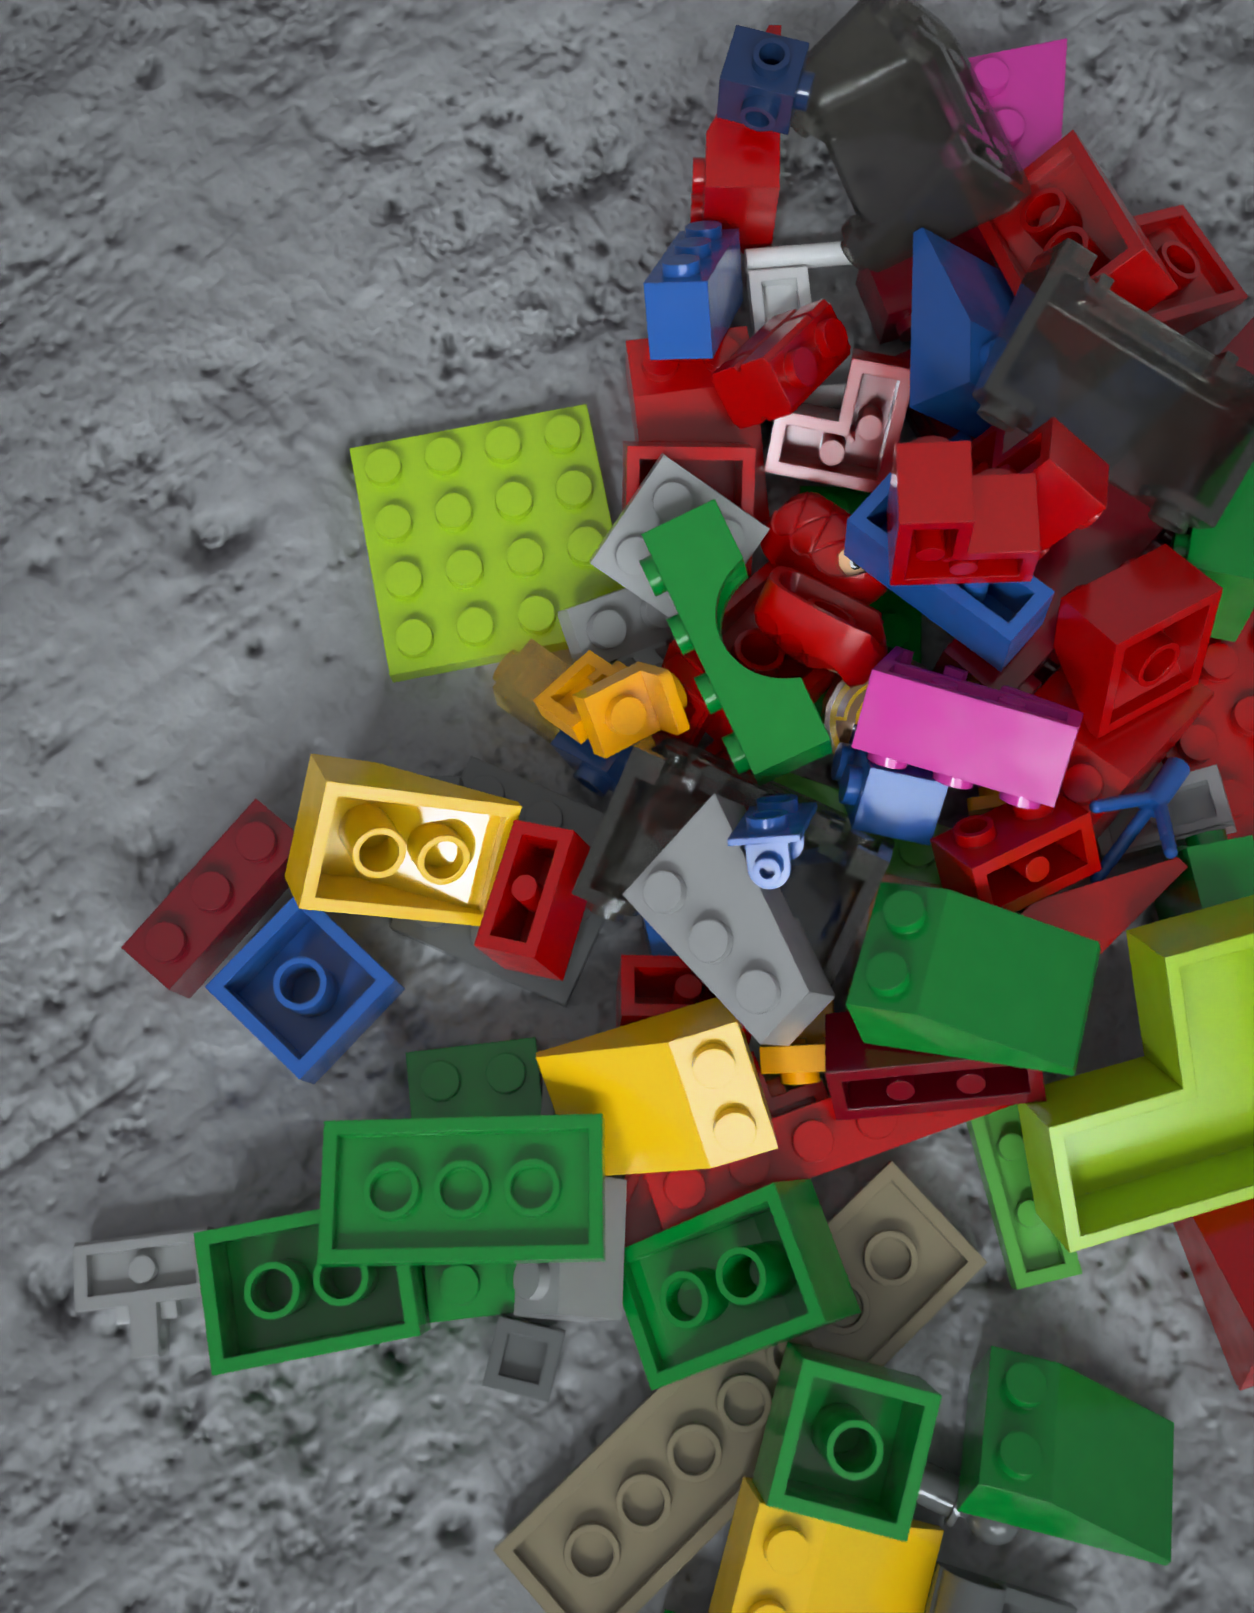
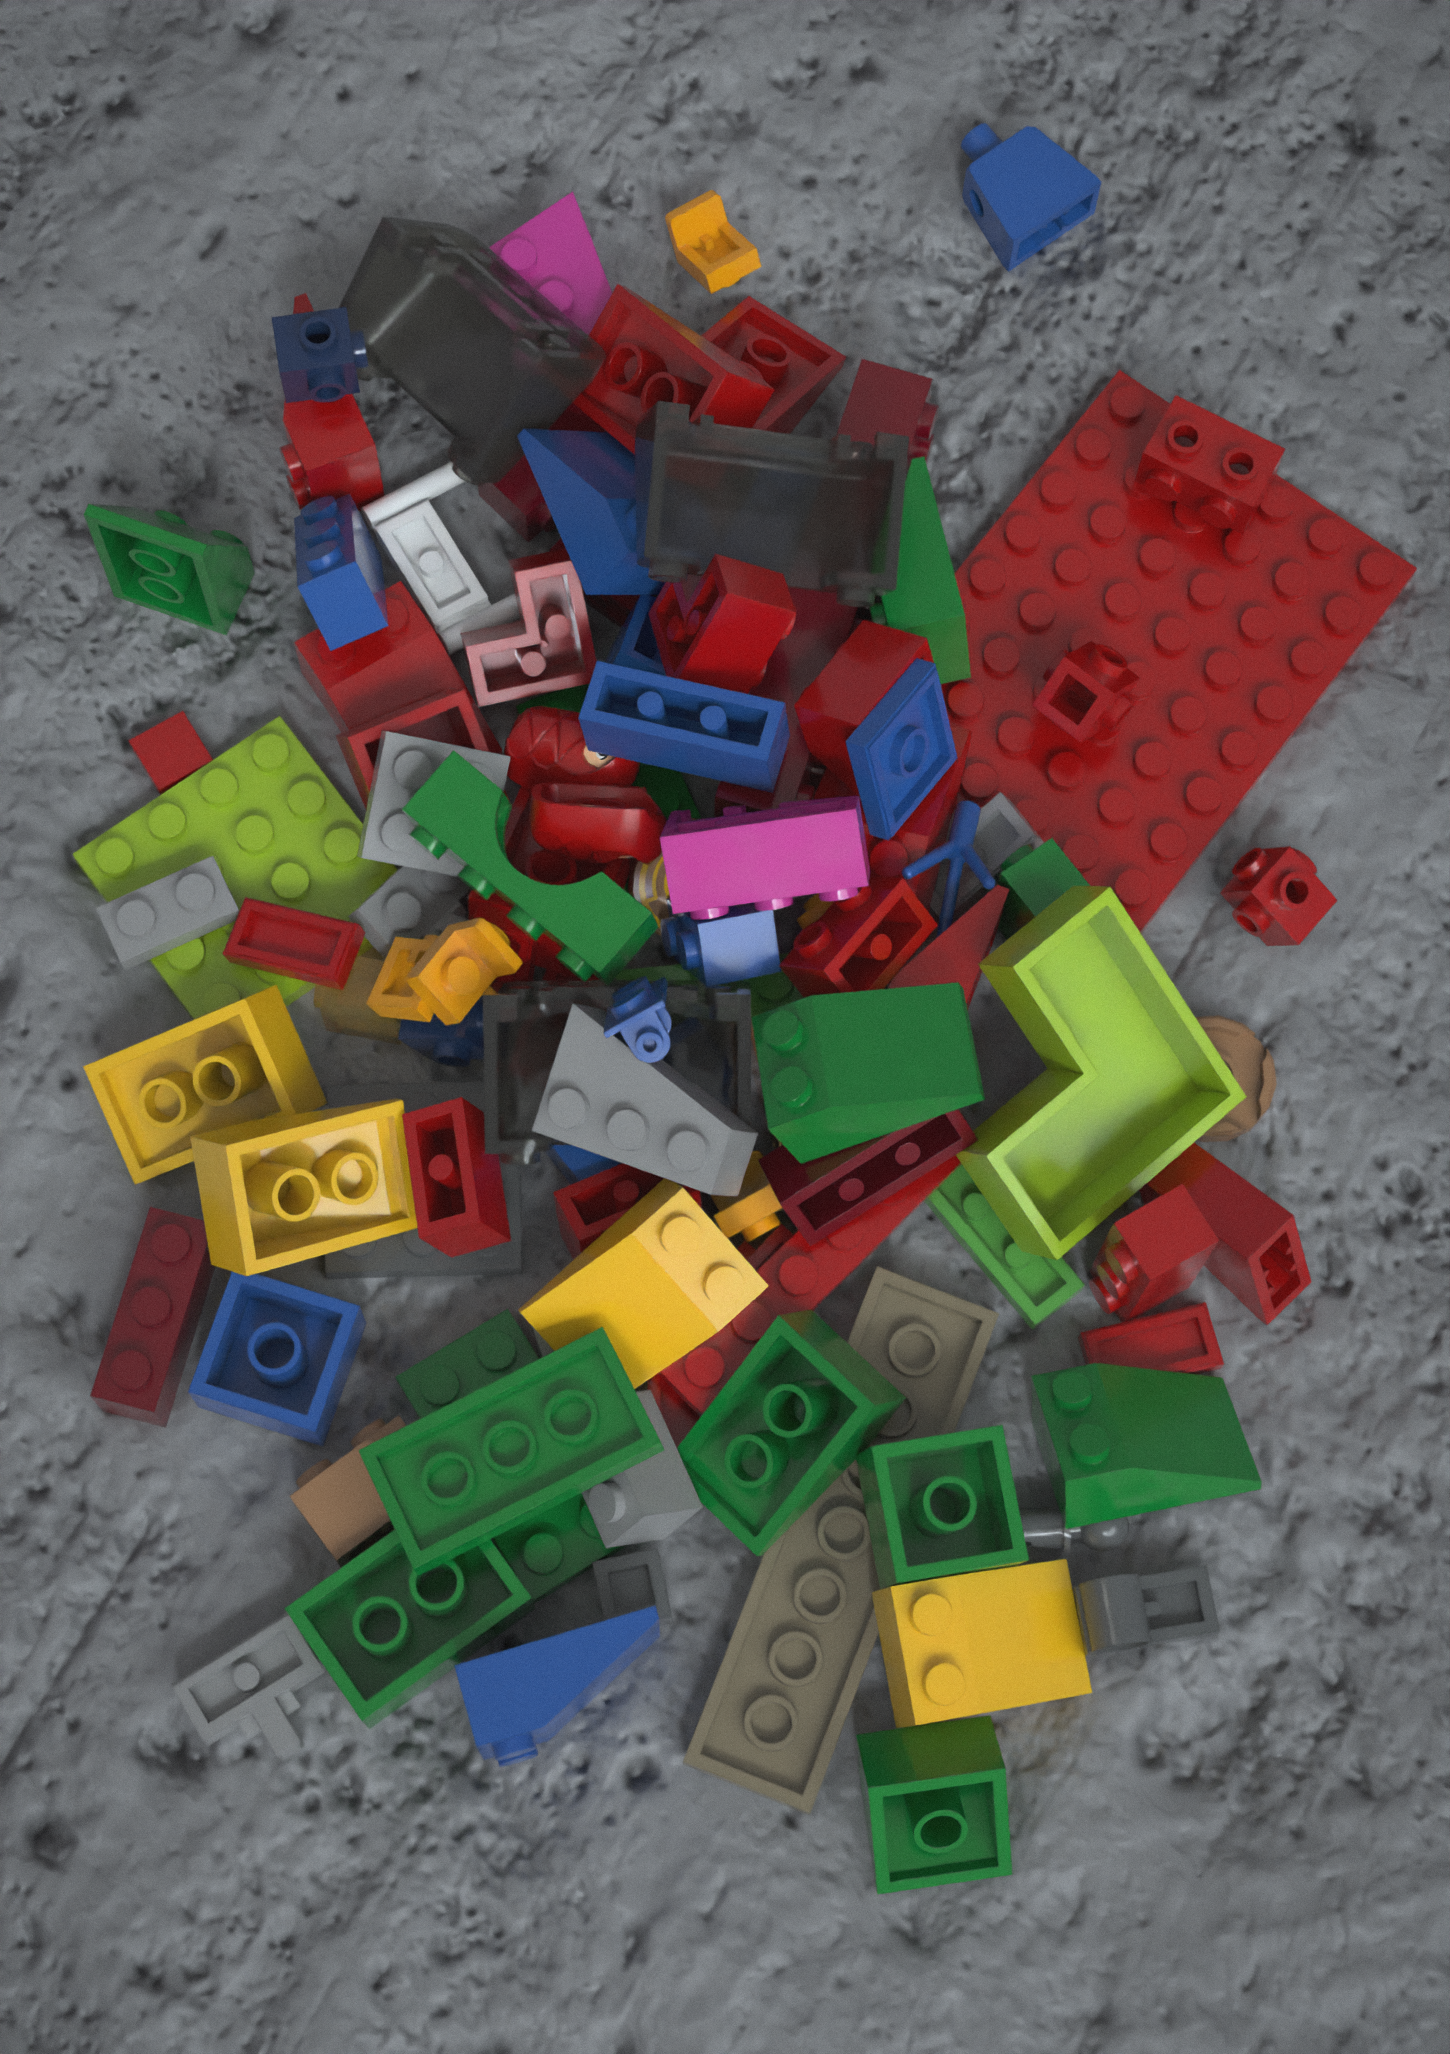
camera: 30 degrees left, 5 degrees down
red brick [711,299,851,429] -> none
red brick [887,436,1041,586] -> none
none -> yellow slope [83,985,328,1185]
none -> green slope [84,504,255,636]
none -> light grey plate [96,856,239,970]
none -> red tile [128,711,213,795]
none -> red tile [223,897,366,990]
none -> medium nougat brick [289,1415,407,1568]
none -> blue slope [454,1605,660,1767]
none -> light orange bracket [665,190,761,294]
none -> blue tile [845,658,958,841]
none -> red tile [1078,1302,1224,1375]
none -> red brick [1089,1183,1219,1322]

